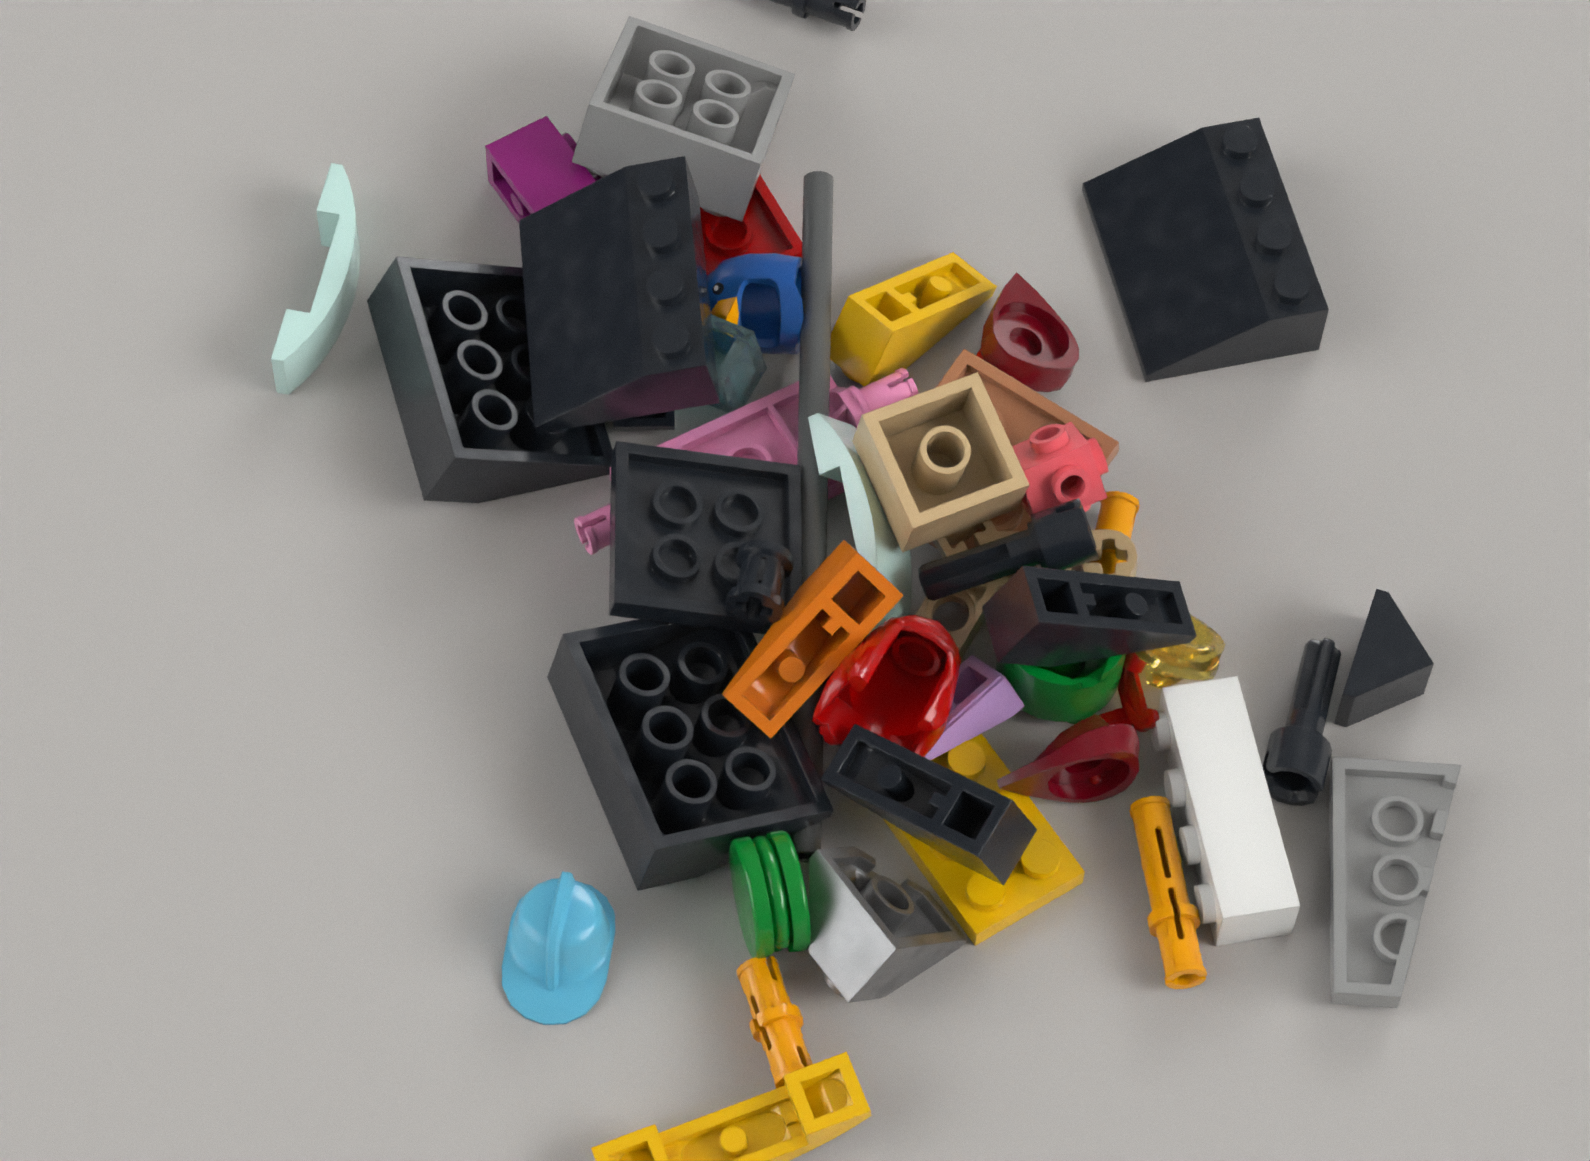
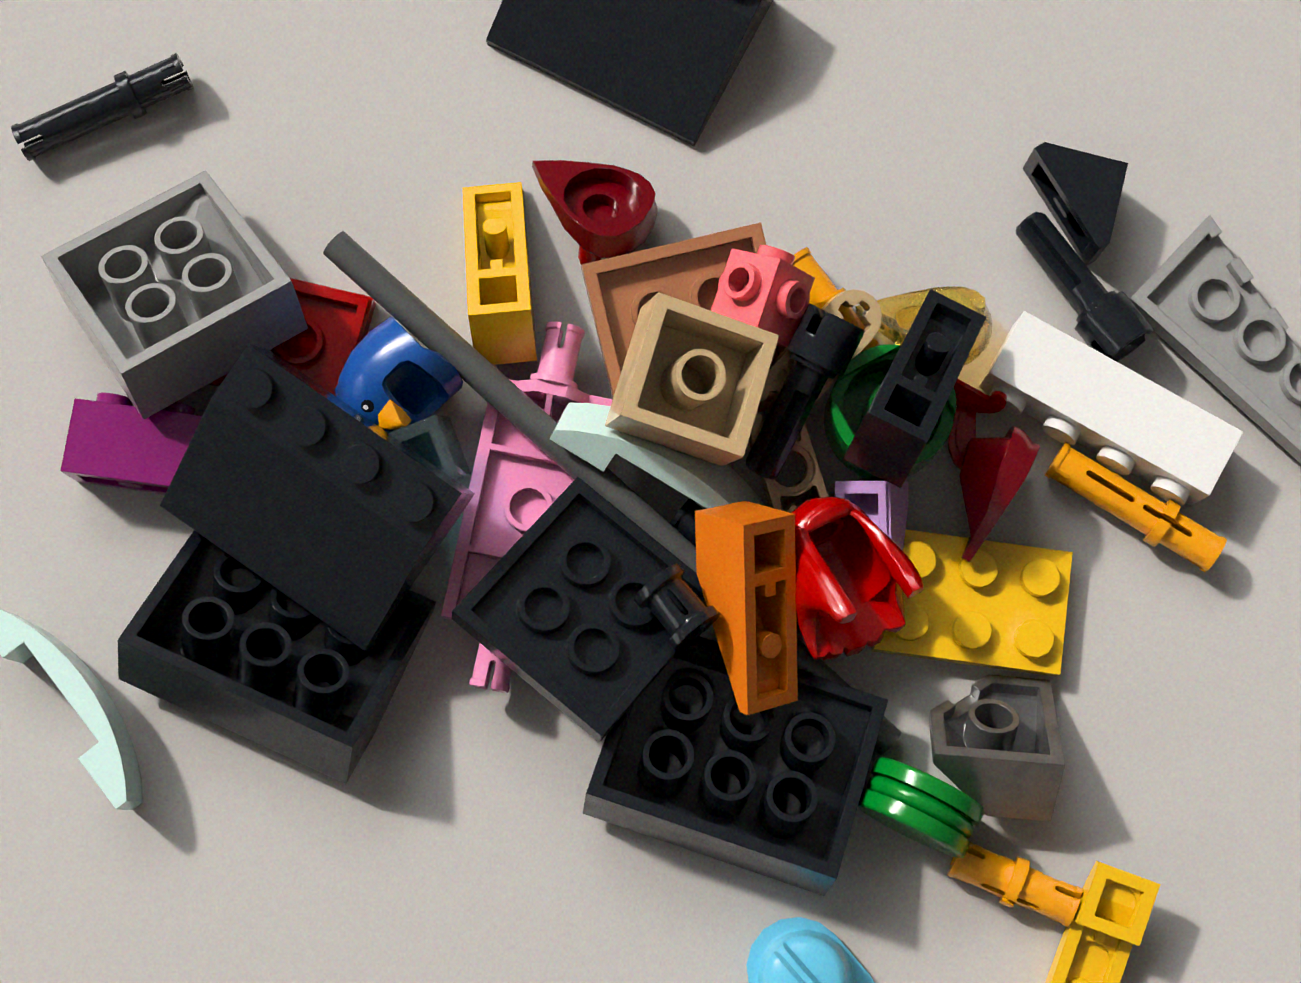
camera: 50 degrees left, 20 degrees up
black slope [821,724,1037,885] -> none

